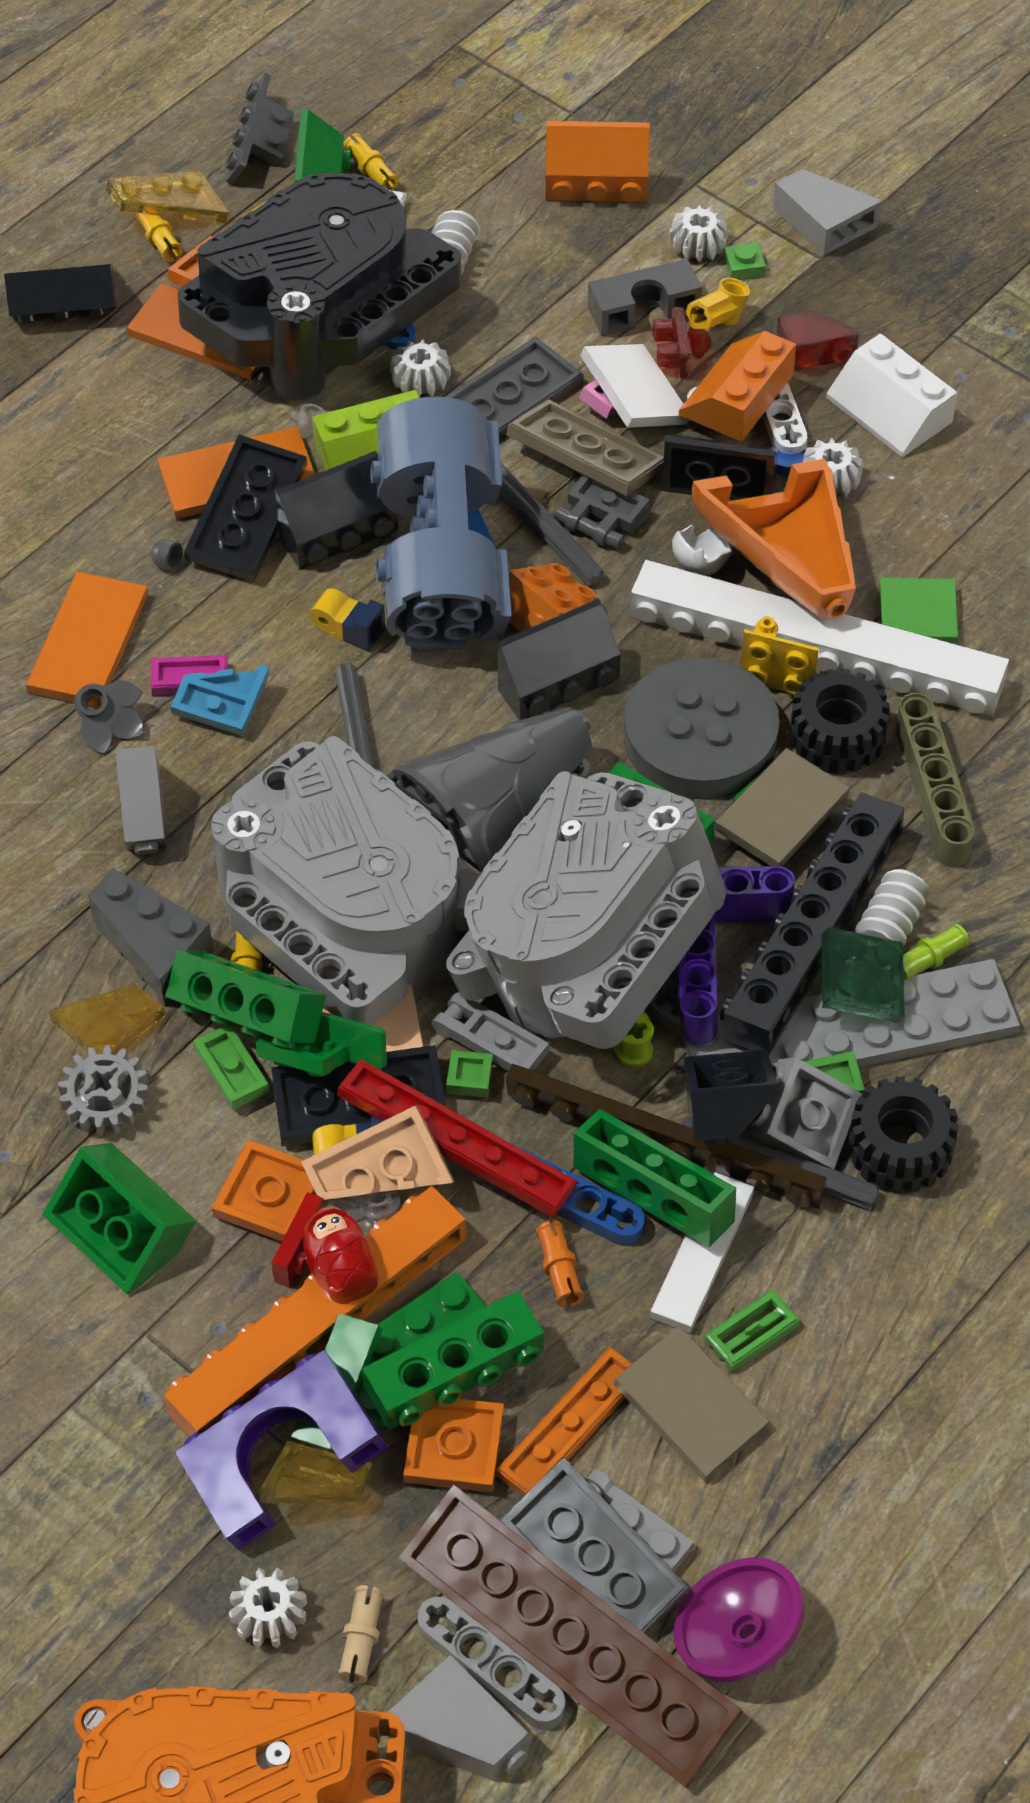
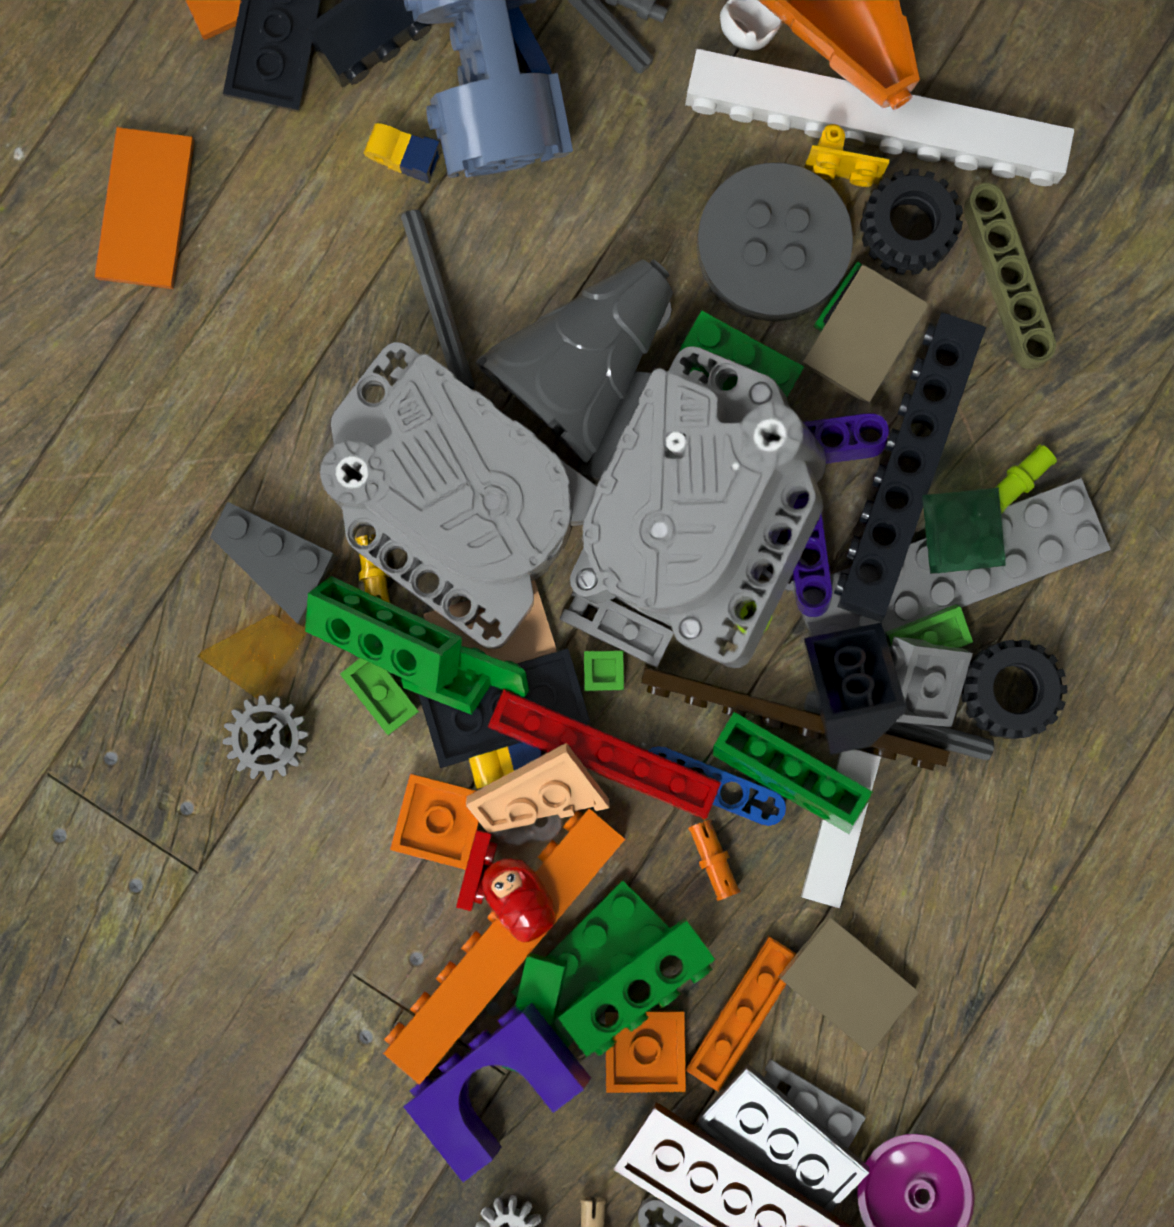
camera: 10 degrees left, 30 degrees up
green slope [42,1143,197,1294] -> none
dark grey plate [74,680,144,754] -> none
light grey slope [115,746,167,855] -> none
dark grey hinge [151,540,183,571] -> none
dark pink tile [151,655,228,696] -> none
dark azure wing [171,665,270,736] -> none
clear yellow wing [260,1441,373,1504] -> none
black slope [497,598,621,721] -> none
orange bracket [508,563,604,632] -> none
bright green tile [704,1289,800,1373] -> none
white piece [855,869,930,960] -> none
bright green tile [879,577,958,645] -> none

